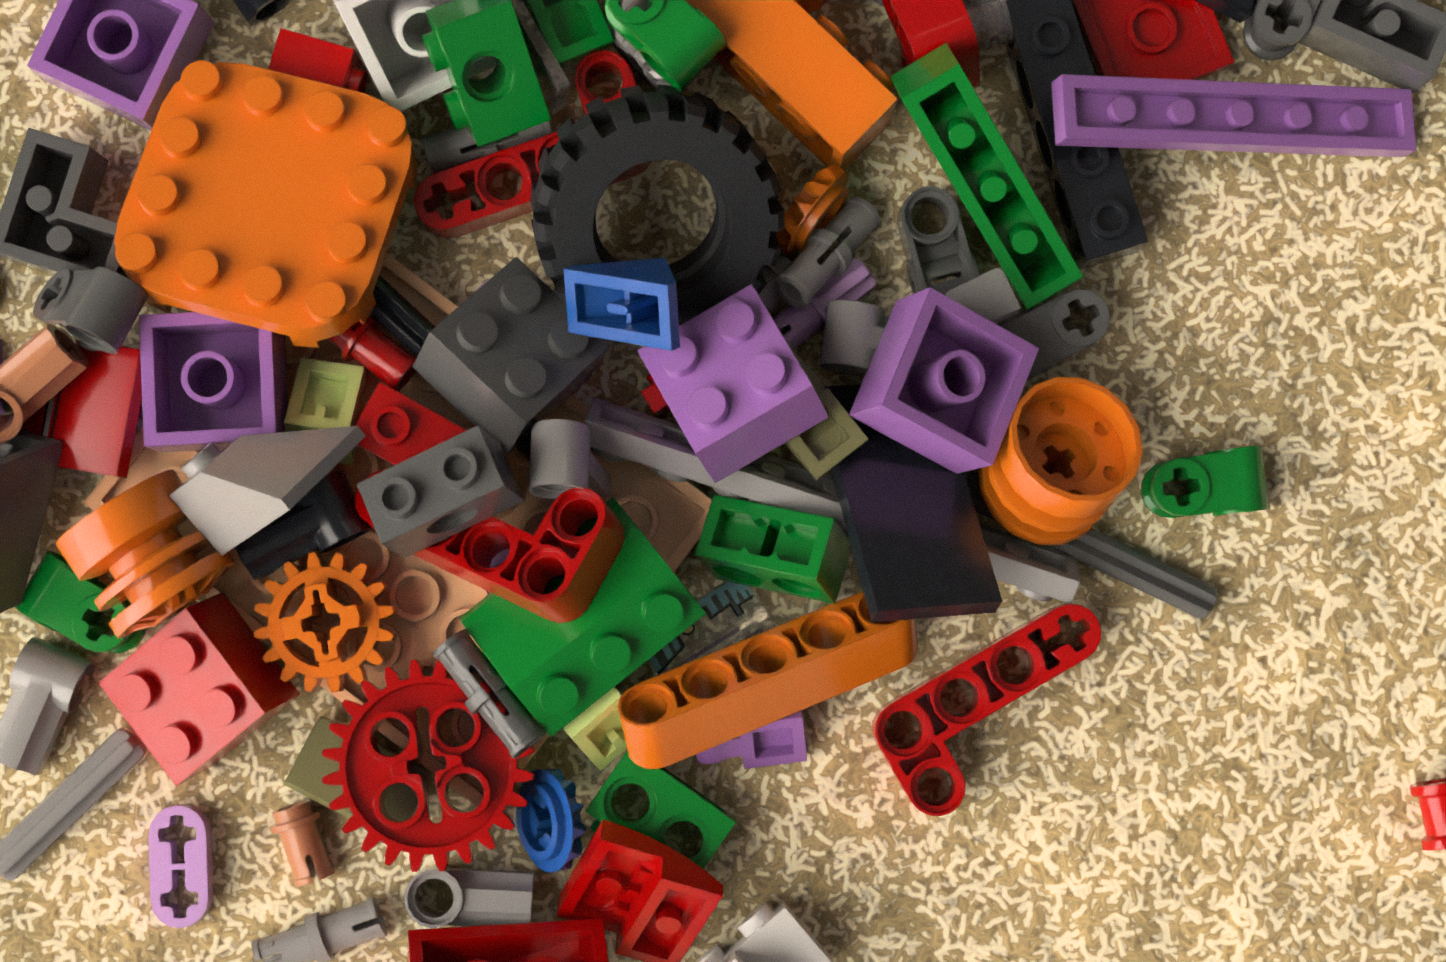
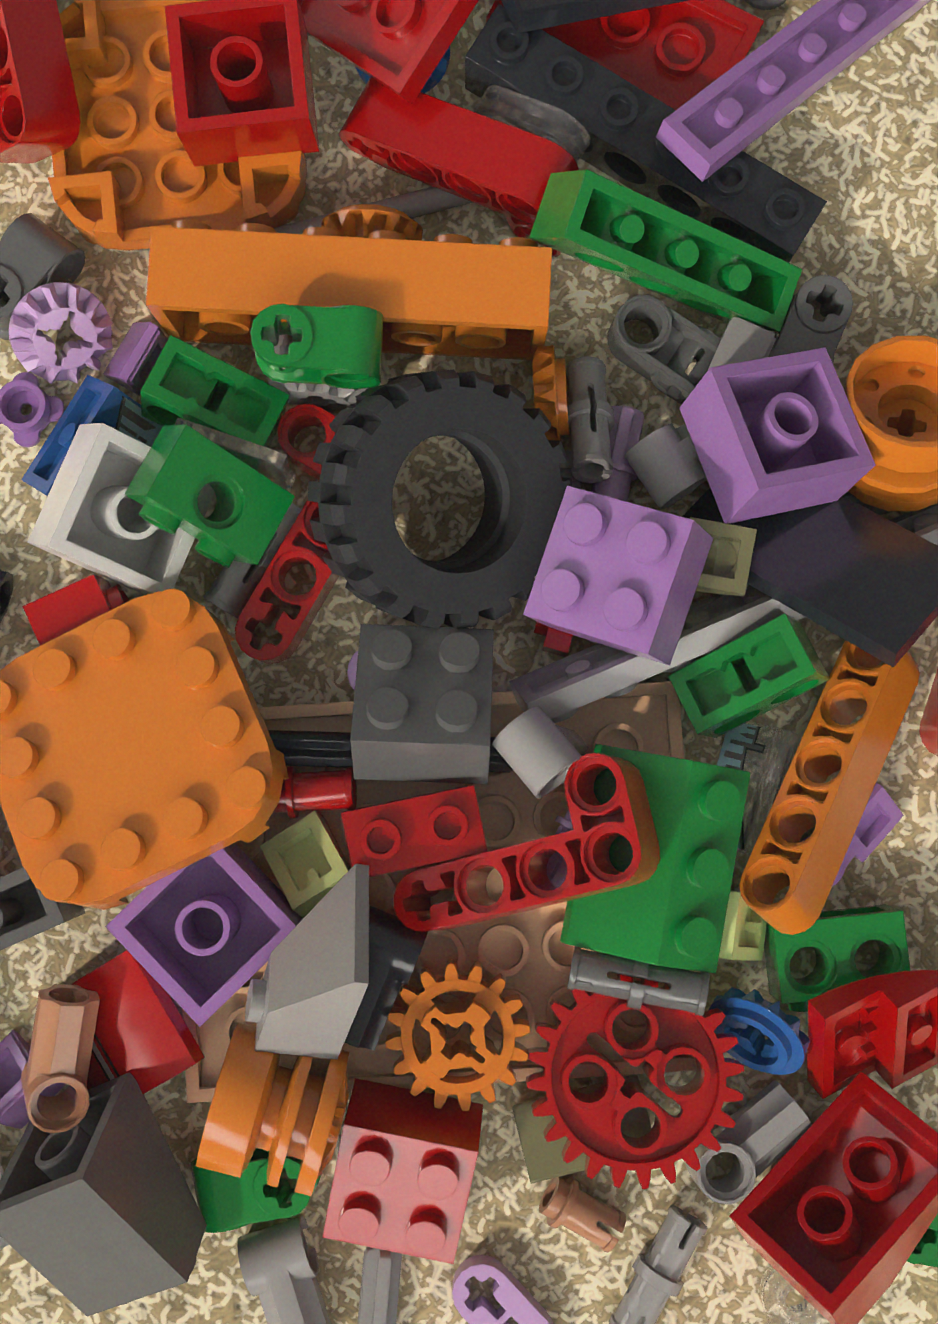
camera: 45 degrees left, 0 degrees up
dark grey piece [33,267,148,354] -> none
dark grey brick [357,425,525,558] -> none
blue slope [563,258,680,351] -> none

